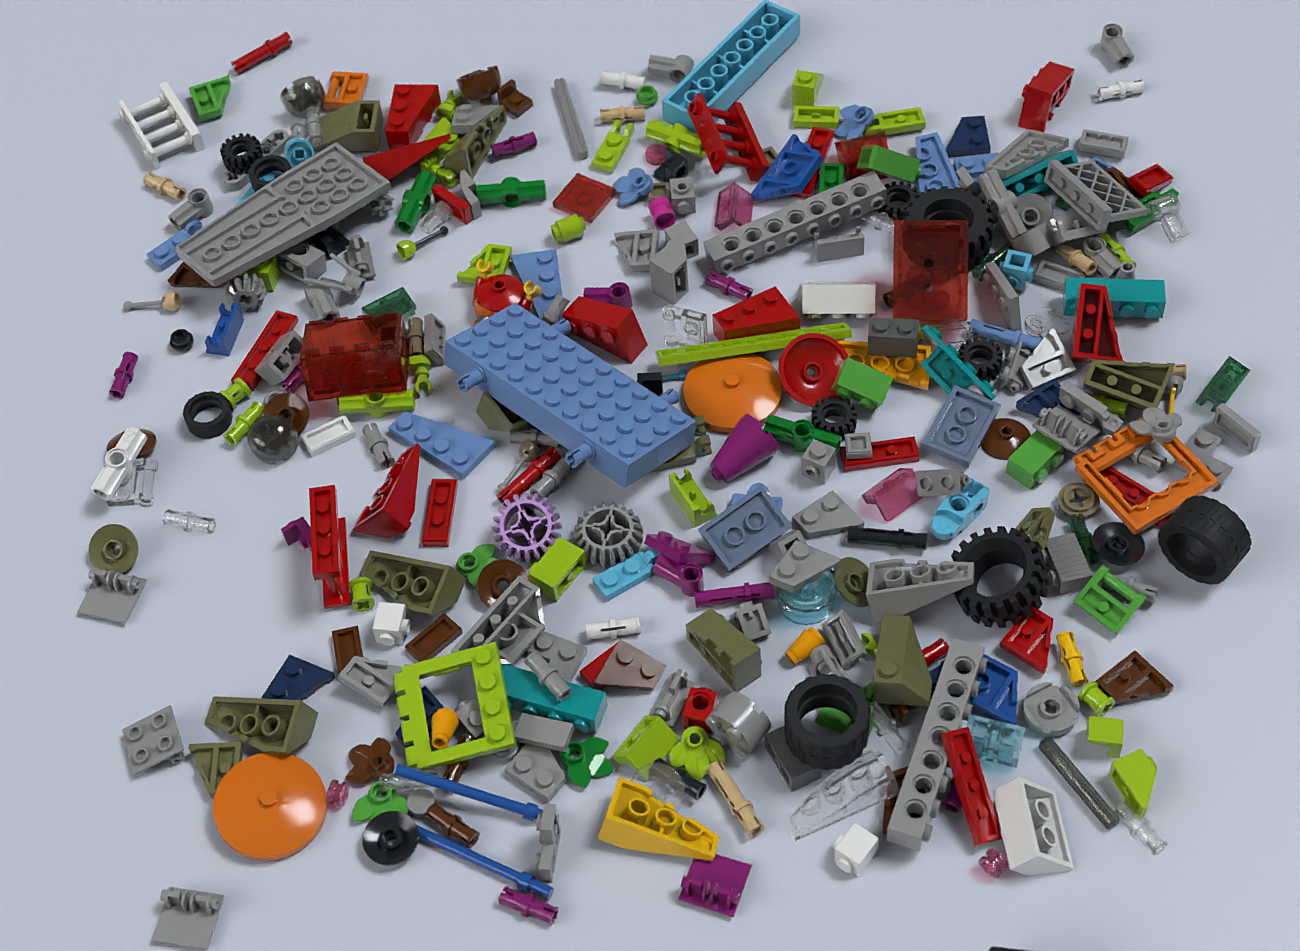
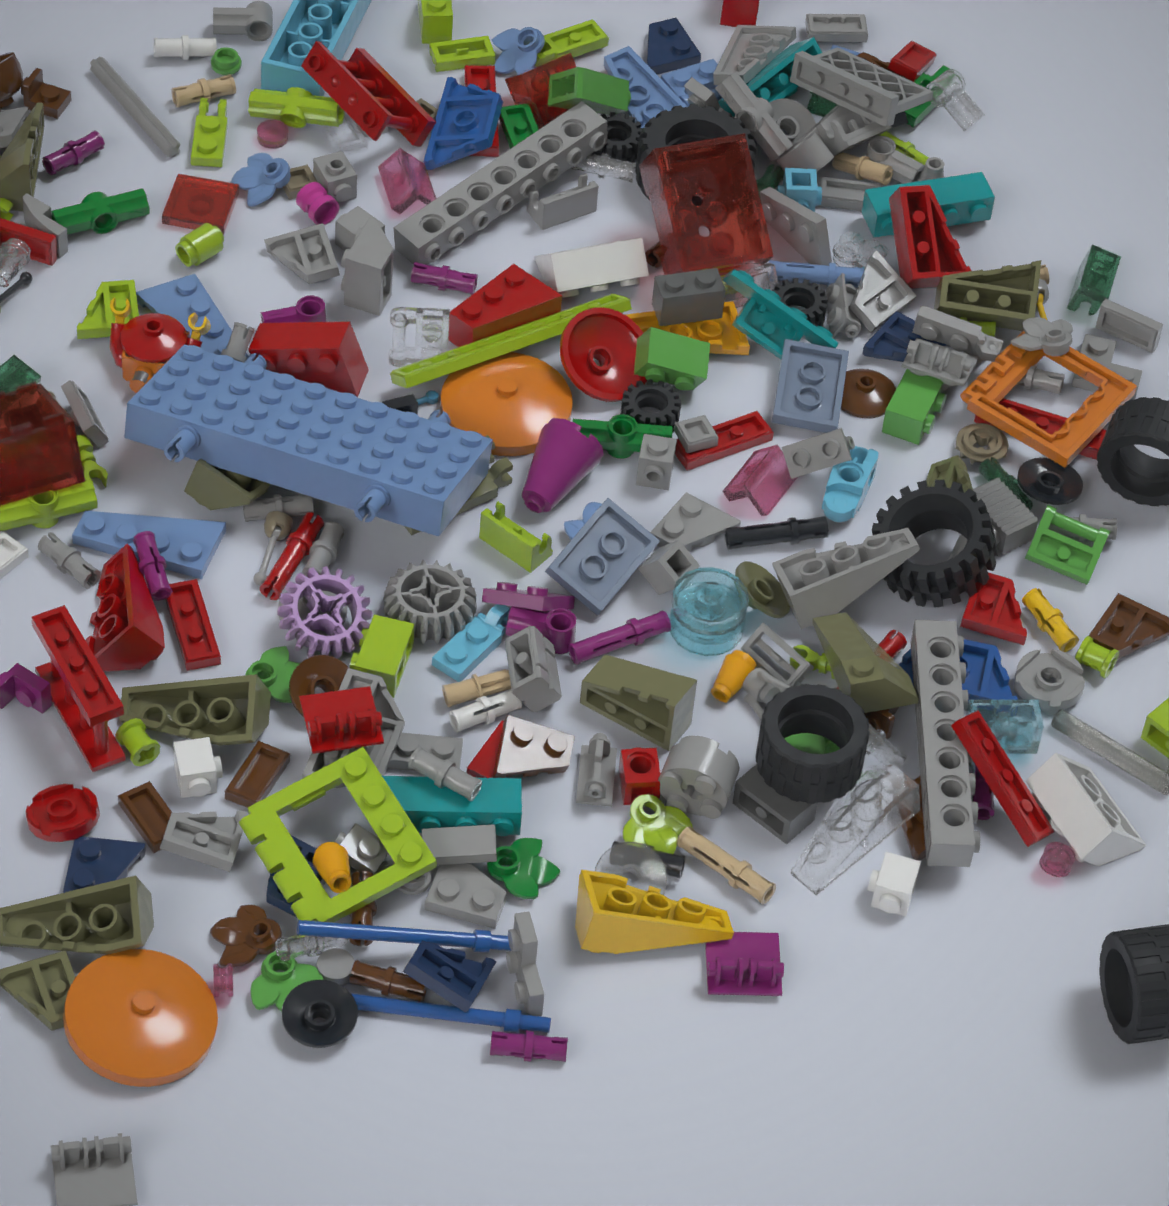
camera: 30 degrees left, 5 degrees down
lime panel [612,716,679,779] -> none
black panel [654,147,688,182] -> none
light grey bracket [733,601,772,641] -> none
light grey wing [769,540,841,593] -> none
lime panel [1086,716,1124,758] -> none
none -> red tile [25,784,100,842]
none -> magenta pin [133,531,172,601]
none -> red hinge [299,686,384,754]
none -> dark blue wing [403,940,497,1013]
none -> tan axle [442,669,511,707]
none -> light grey brick [505,626,562,712]

